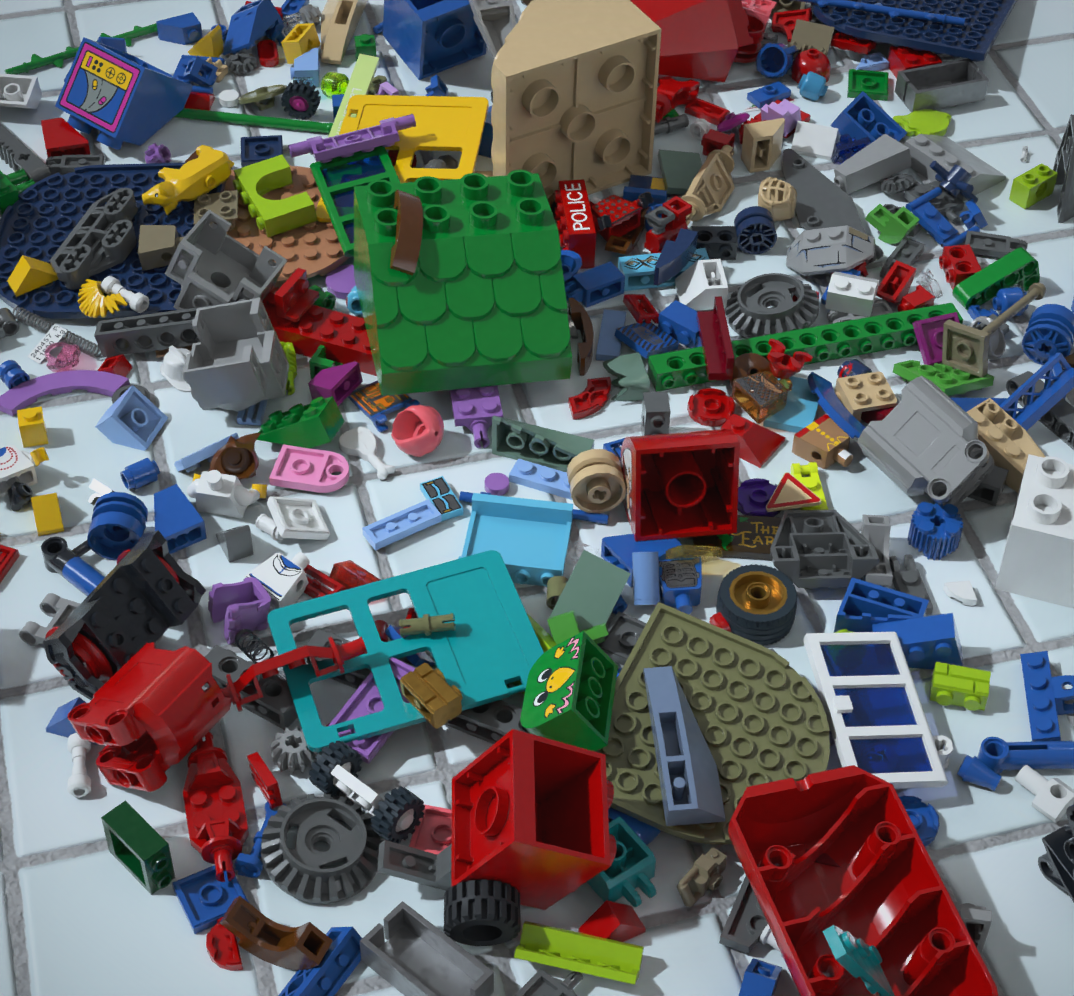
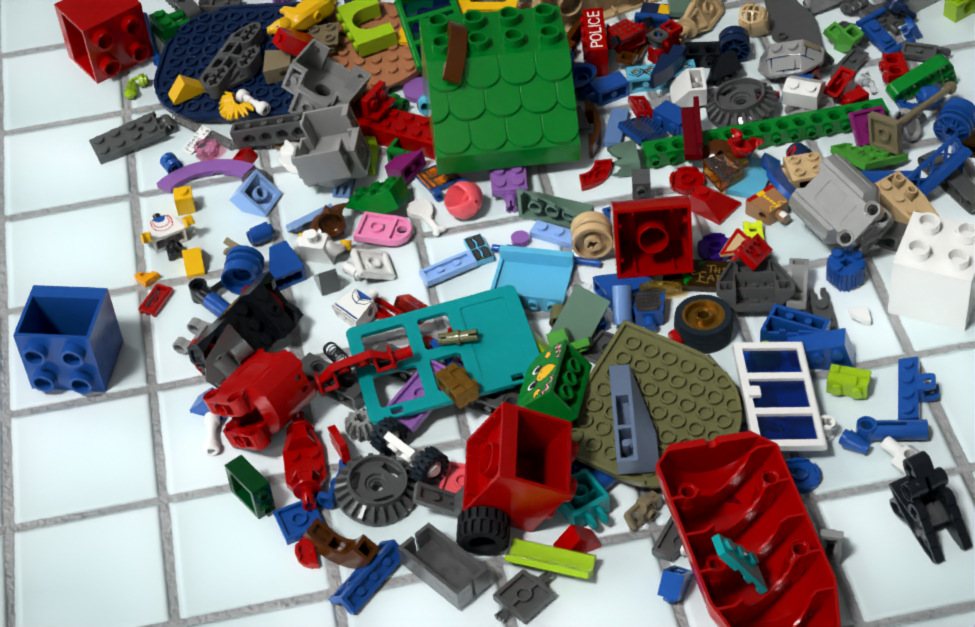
camera: 10 degrees right, 0 degrees up
medium lavender piece [208,577,271,644] -> none
none -> dark grey panel [205,324,255,384]
none -> red slope [272,27,319,56]
none -> black slope [706,50,742,85]
none -> red bracket [730,233,773,271]

